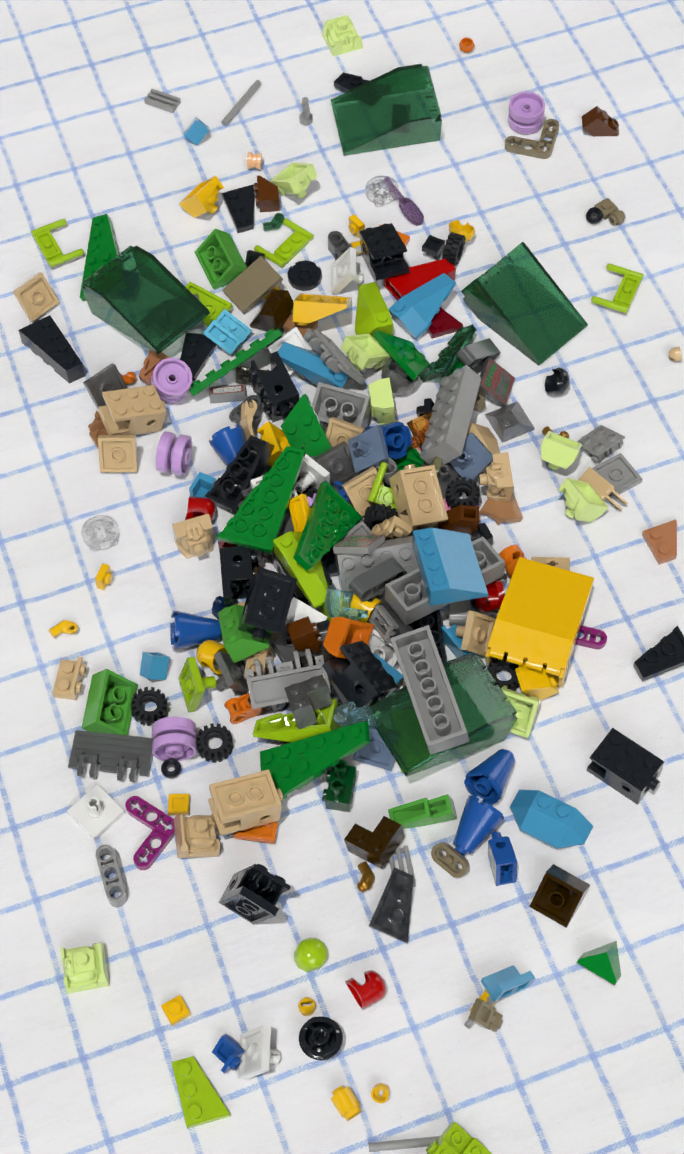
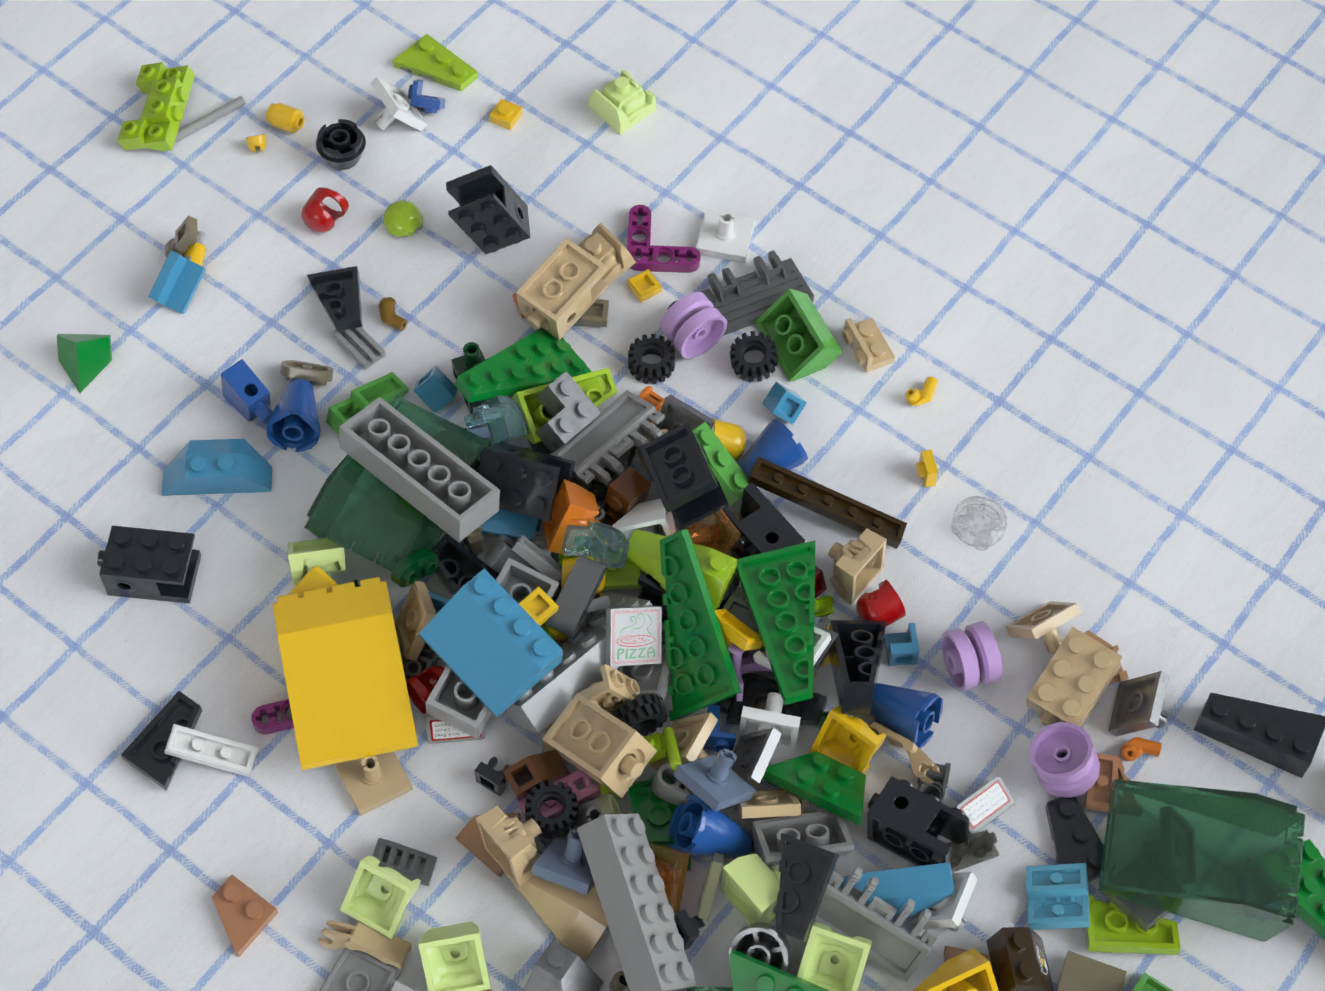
camera: 145 degrees right, 0 degrees up
light grey beam [95,845,127,908] -> none
lime tile [178,657,216,712] -> none
green wing [189,328,282,397] -> none
yellow hinge [298,997,316,1016] -> none
dark brown brick [344,816,405,869] -> none
blue cone [464,749,515,804] -> none
orange wheel [499,544,527,579] -> none
dark brown slope [529,864,590,928] -> none
none -> white tile [164,724,258,777]
none -> dark grey slope [373,838,437,886]
none -> dark green plate [391,548,438,587]
none -> dark azure panel [414,366,457,413]
none -> yellow plate [519,586,559,626]
none -> olive tile [697,852,724,920]
none -> dark brown plate [747,456,907,549]
none -> black wing [775,833,839,942]

